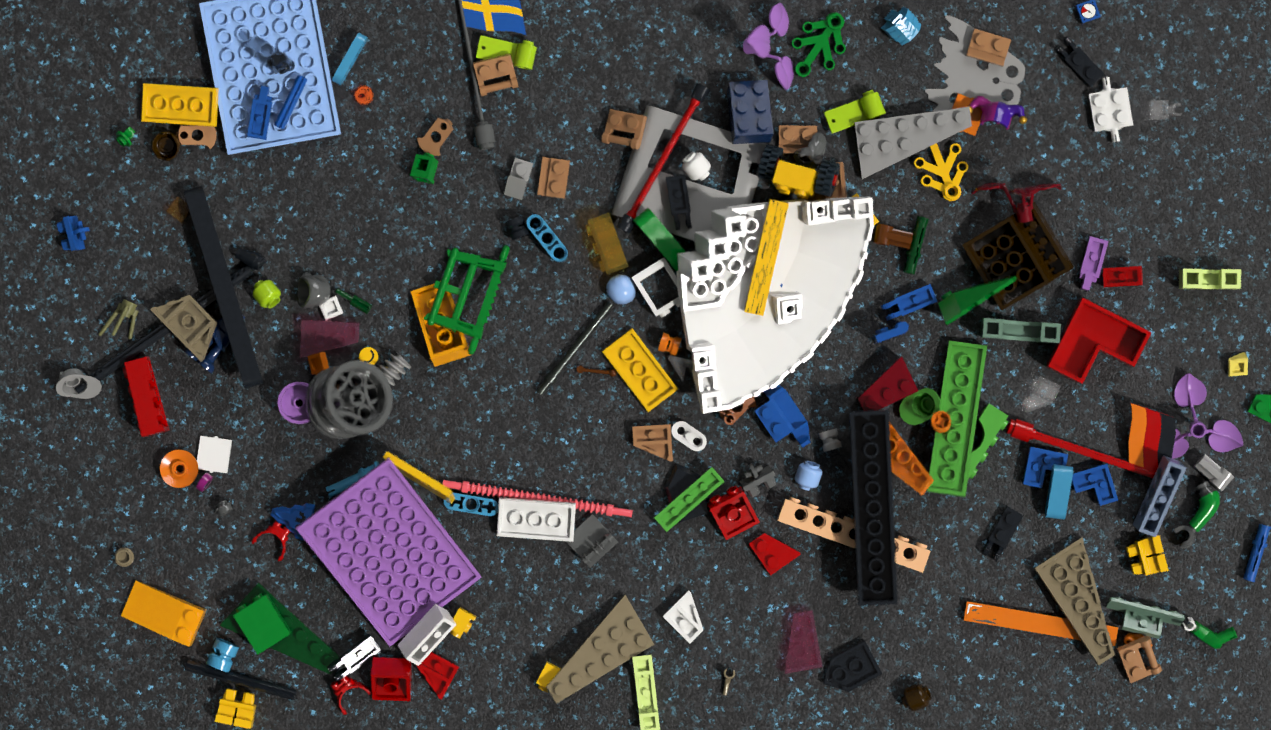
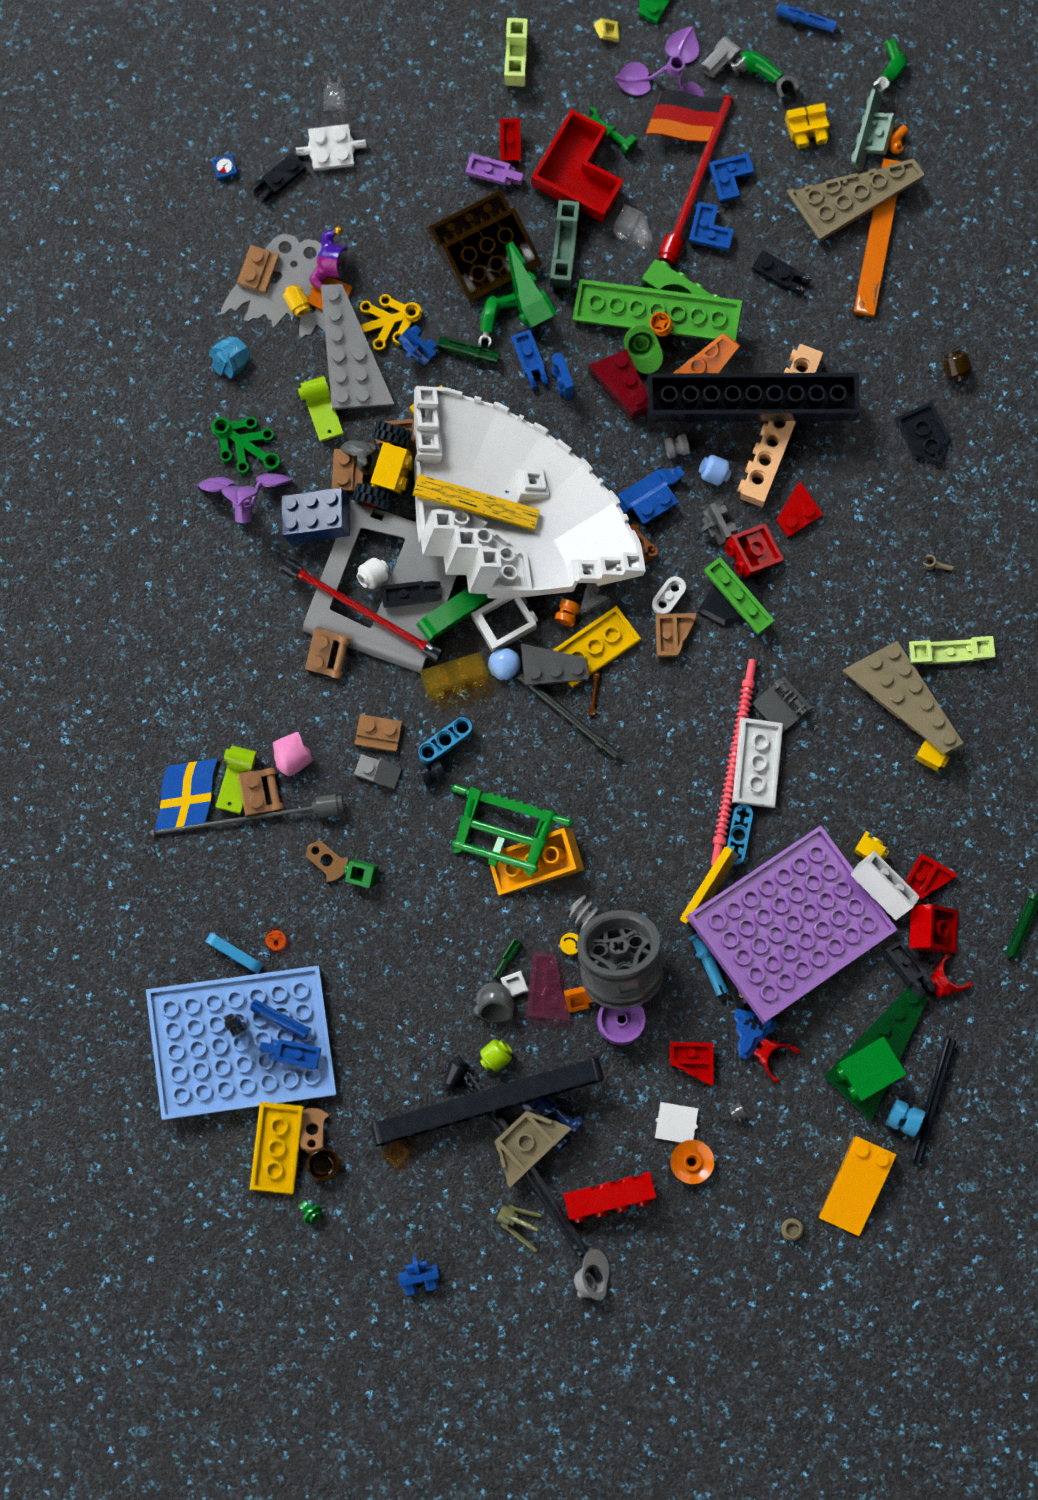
camera: 90 degrees left, 10 degrees down
magenta tile [196,473,213,492] -> none
yellow hips [215,688,256,729] -> none
white wing [663,590,703,643] -> none
clear pink wing [785,610,823,674] -> none
reddish brown piece [873,223,913,249] -> none
dark red plant [971,183,1061,223] -> none
dark azure beam [1045,464,1073,520] -> none
medium nougat plate [1117,636,1162,683] -> none
sand blue brick [1133,455,1187,537] -> none
none -> bright pink piece [273,732,313,776]
none -> yellow brick [283,285,311,317]
none -> blue hips [397,325,437,365]
none -> green arm [478,293,517,348]
none -> dark grey wing [521,643,589,686]
none -> green piece [583,106,638,155]
none -> red wing [669,1042,714,1085]

